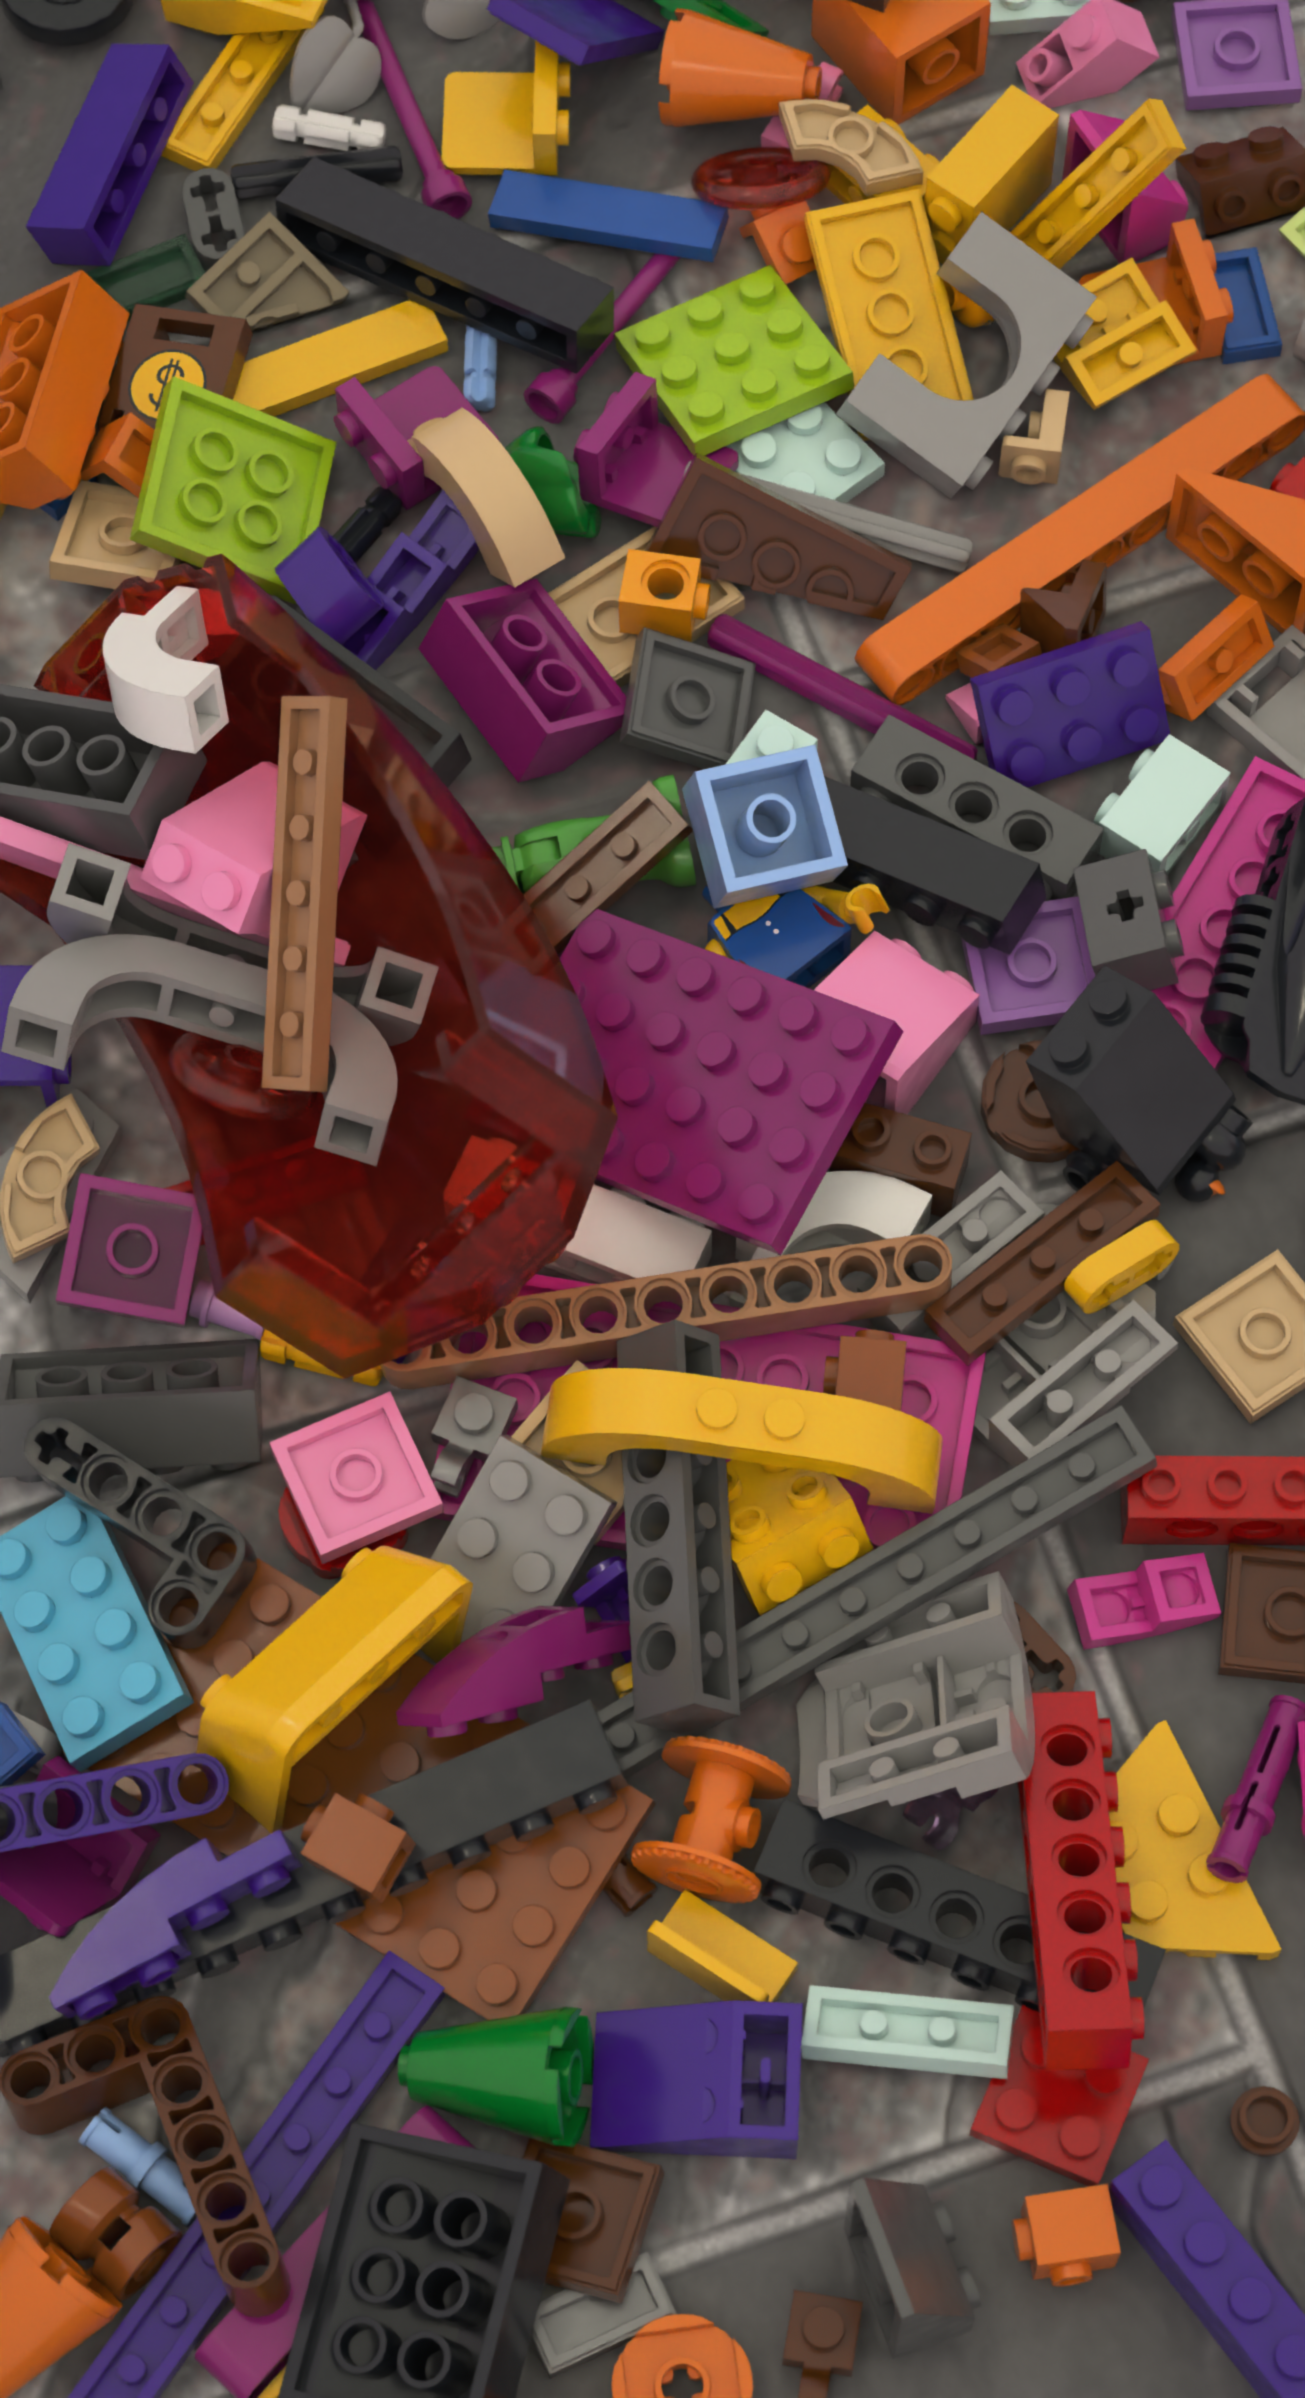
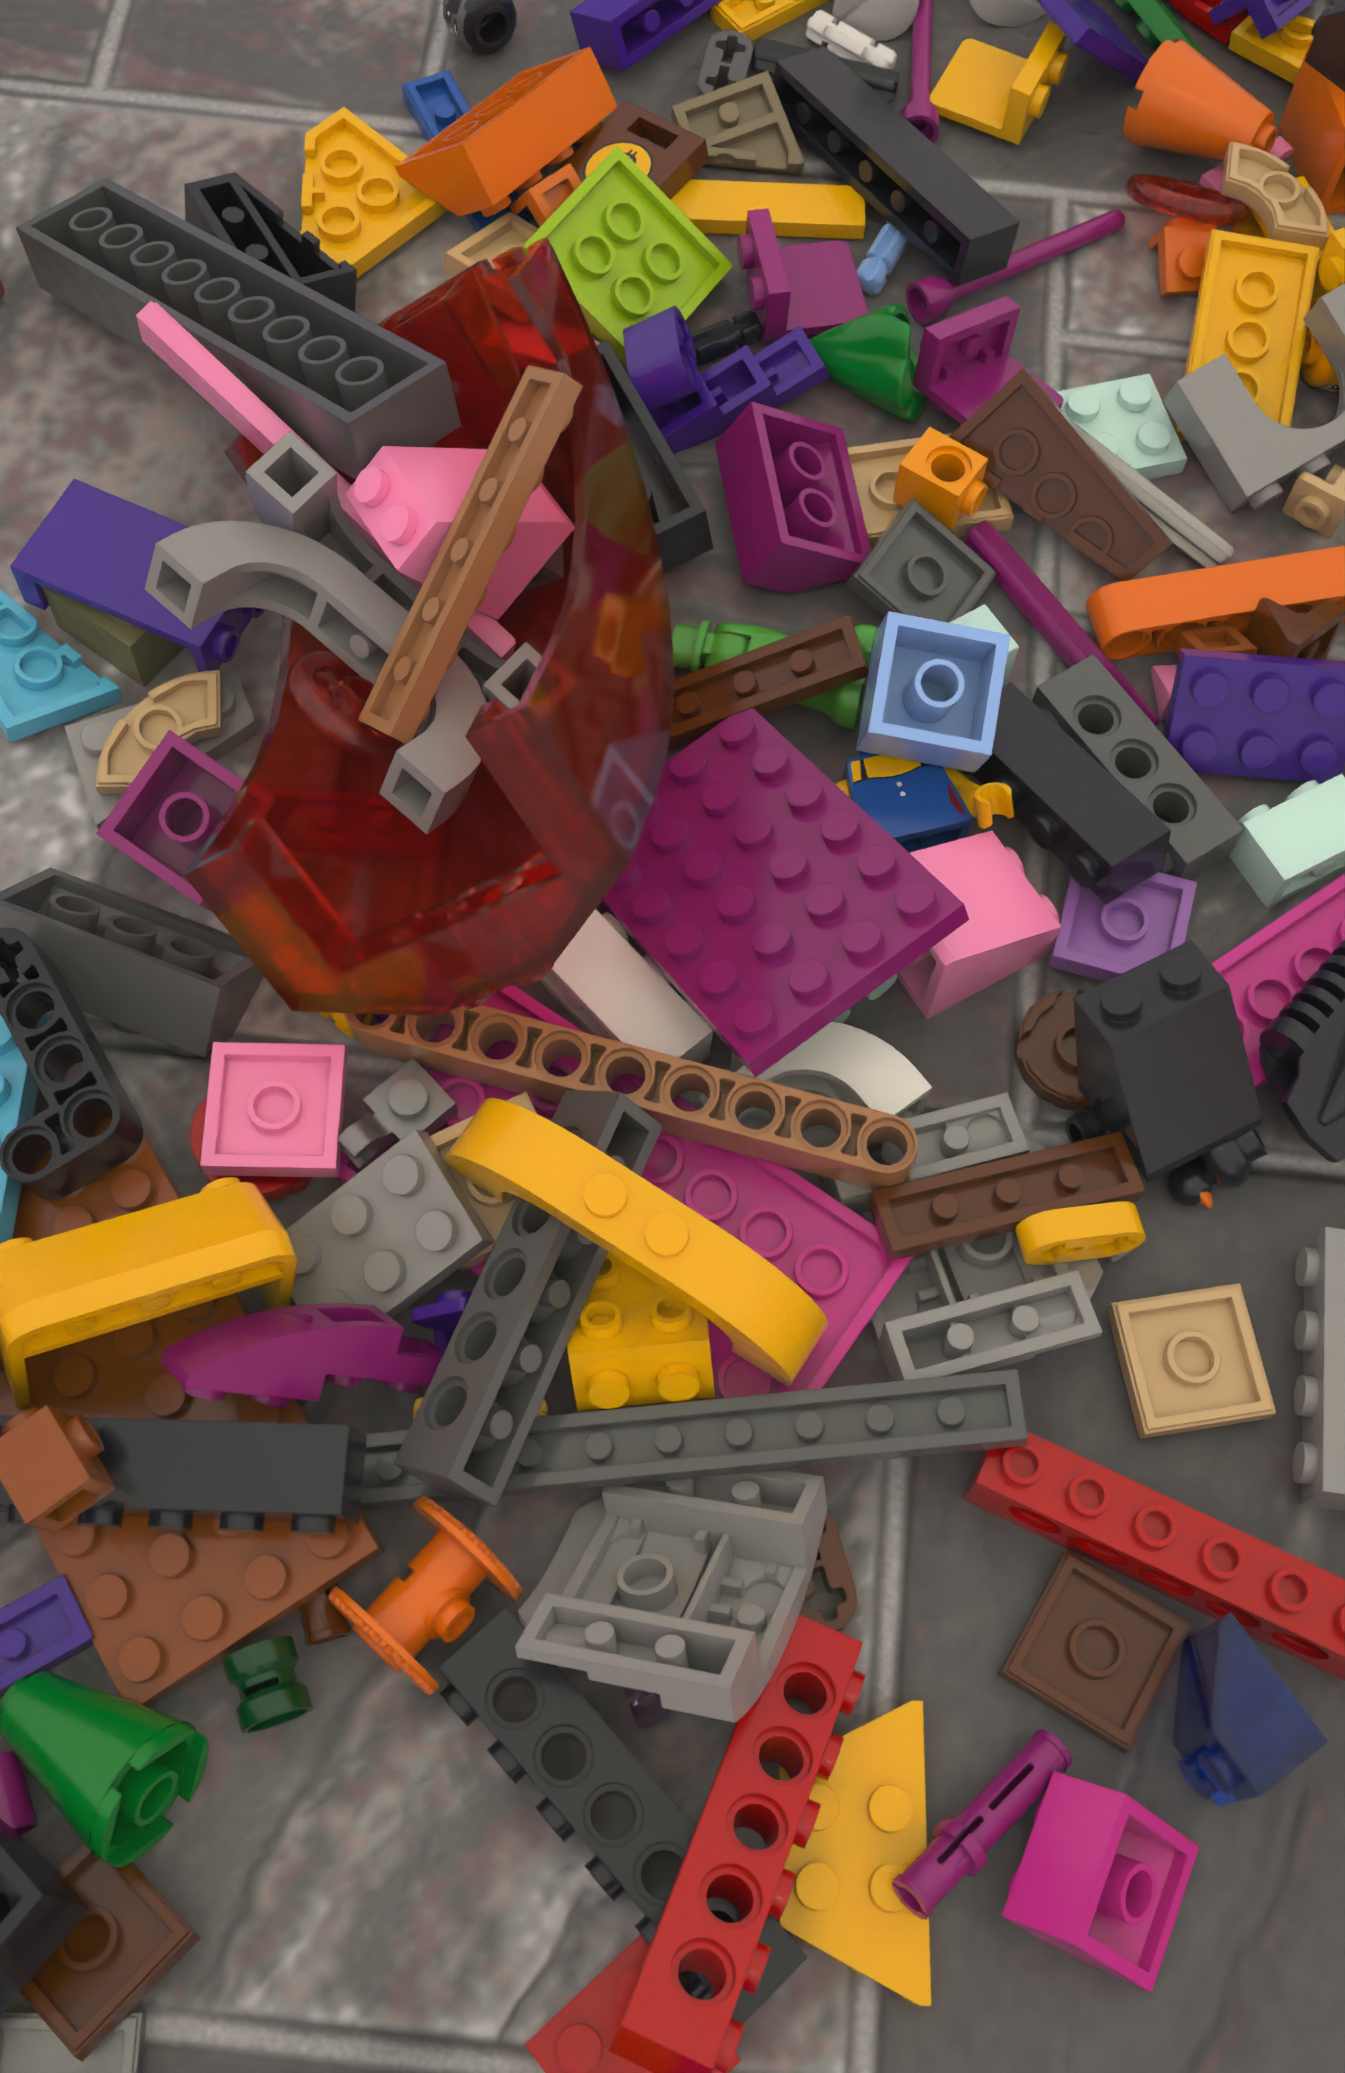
camera: 20 degrees right, 0 degrees up
clear green tile [86,234,205,322] -> none
white arch [102,586,229,754] -> none
tan arch [407,408,565,587] -> none
blue tile [488,169,729,262] -> none
dark purple slope [590,2000,803,2159] -> none
lime plate [614,265,854,456] -> none
yellow panel [647,1889,798,2002] -> none
light aqua plate [801,1985,1014,2079] -> none
dark orange brick [823,1329,907,1411] -> none
reddish brown brick [830,1103,972,1217] -> none
dark pink slope [1067,1553,1222,1650] -> none
dark grey brick [1073,849,1185,990] -> none
none -> dark green wheel [222,1636,313,1734]

